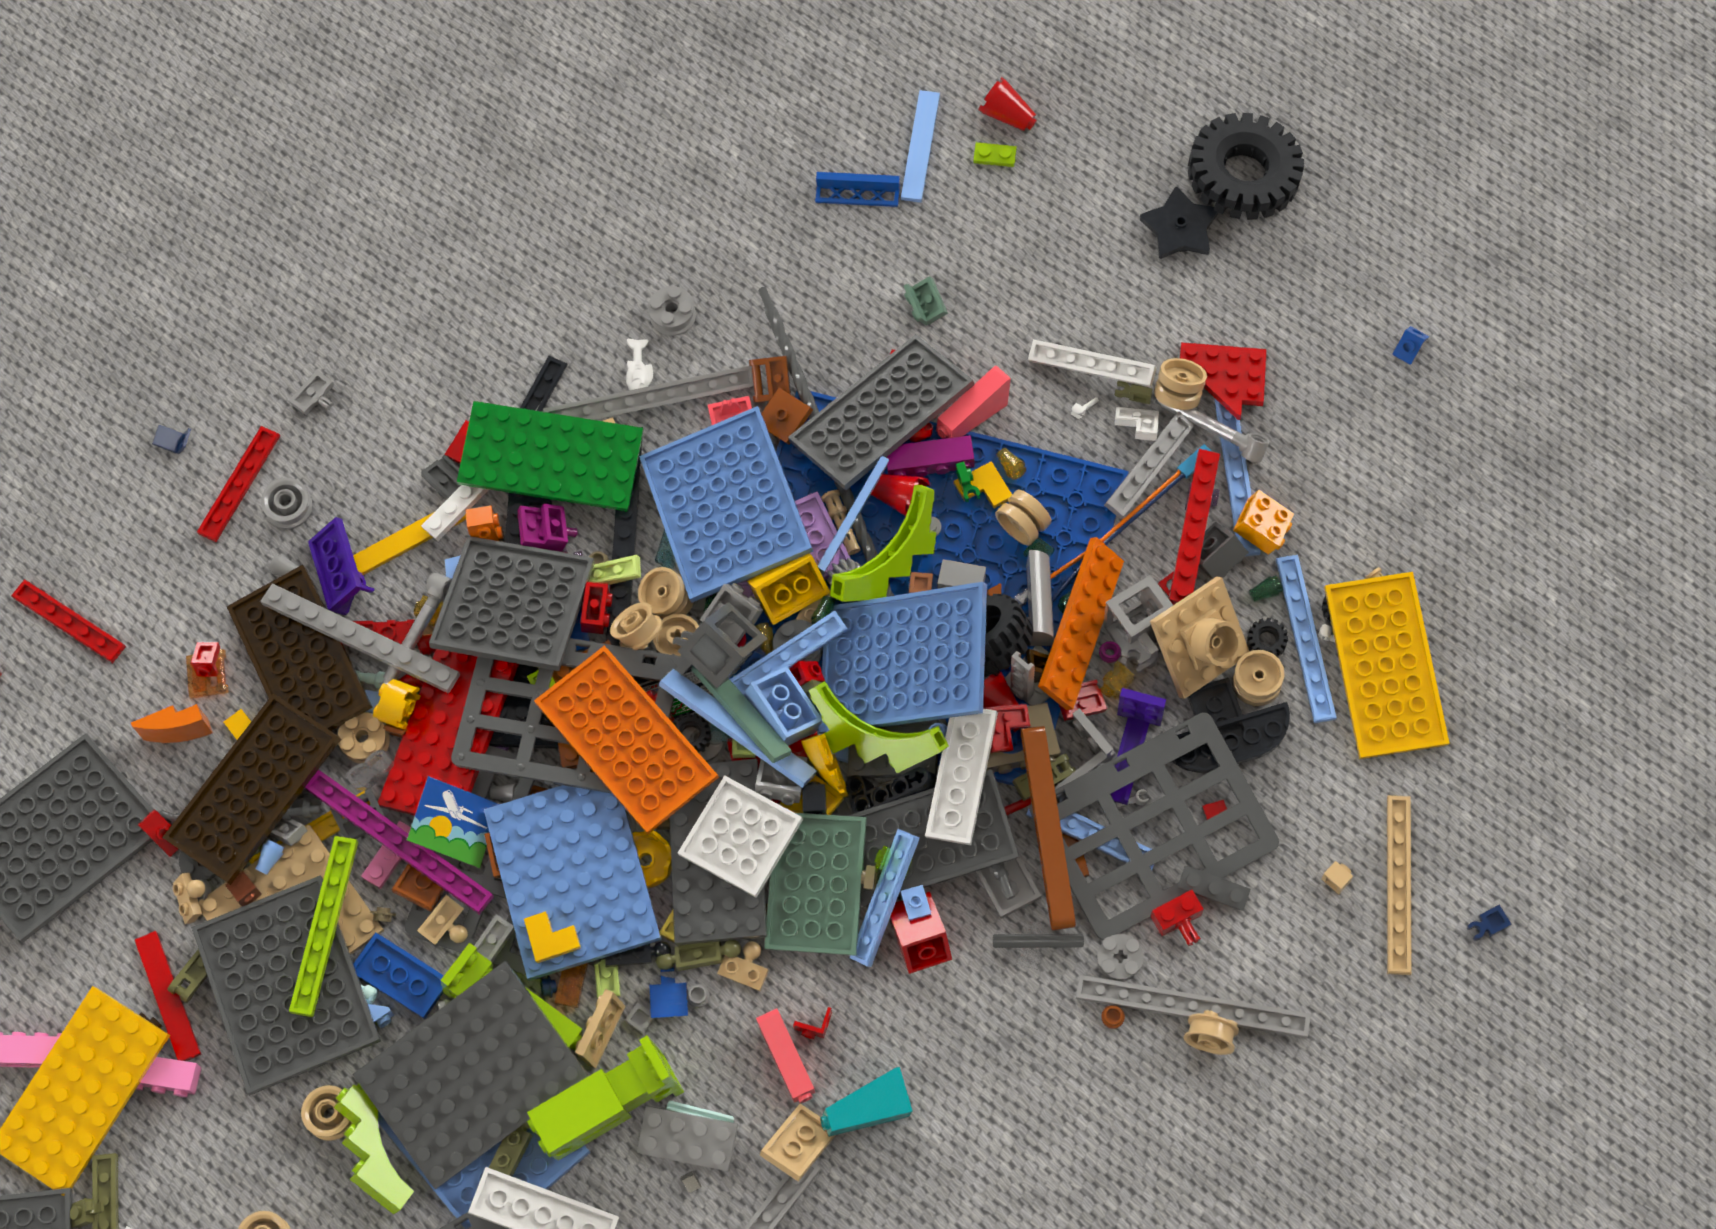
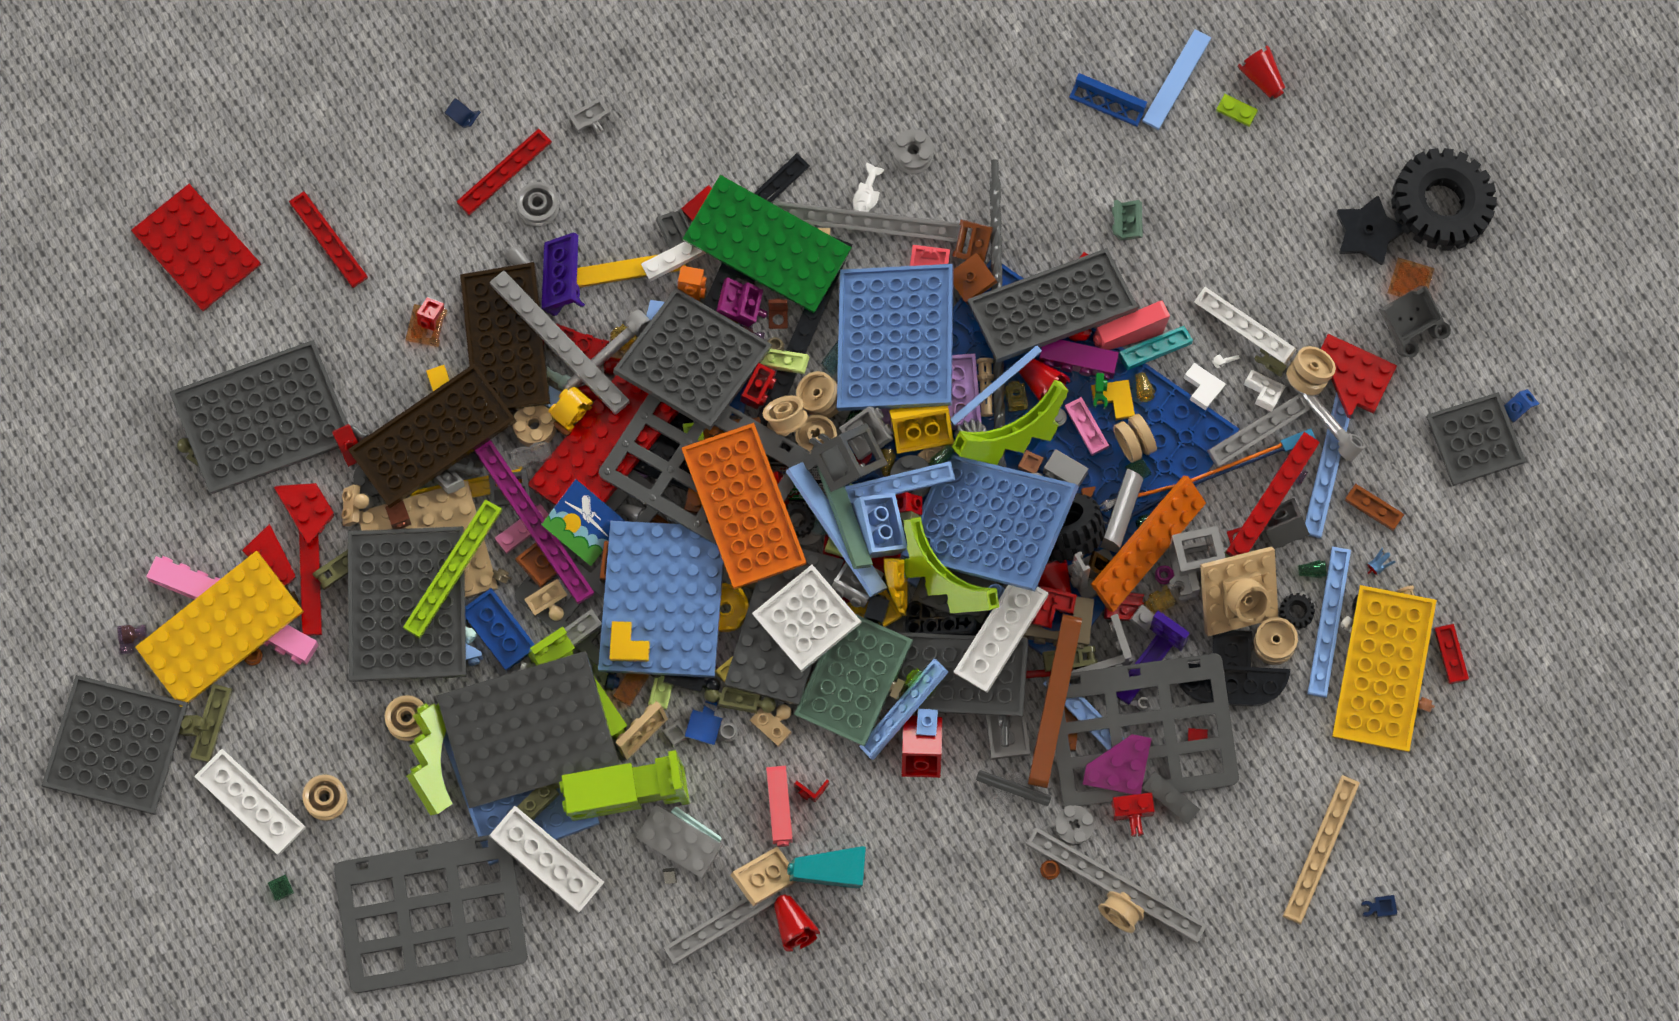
camera: 15 degrees right, 5 degrees up
orange slope [131,704,213,743] -> none
light blue cone [255,839,284,875] -> none
light orange brick [1233,490,1294,555] -> none
tan plate [1321,861,1353,894] -> none
none -> red wing [242,524,296,586]
none -> dark orange plate [244,648,263,666]
none -> red wing [274,483,334,547]
none -> copper bracket [768,298,788,329]
none -> red cone [774,894,820,952]
none -> clear yellow brick [1005,381,1028,412]
none -> bright pink plate [1064,397,1109,456]
none -> magenta plate [1082,734,1151,795]
none -> teal plate [1118,326,1193,370]
none -> light grey plate [1129,604,1155,632]
none -> white tile [1183,363,1226,410]
none -> dark orange plate [1345,483,1404,531]
none -> flat silver piece [1367,547,1396,575]
none -> dark grey piece [1379,286,1451,358]
none -> clear orange plate [1387,257,1435,297]
none -> nougat plate [1417,697,1435,712]
none -> dark grey plate [1426,392,1526,486]
none -> red plate [1434,624,1469,685]

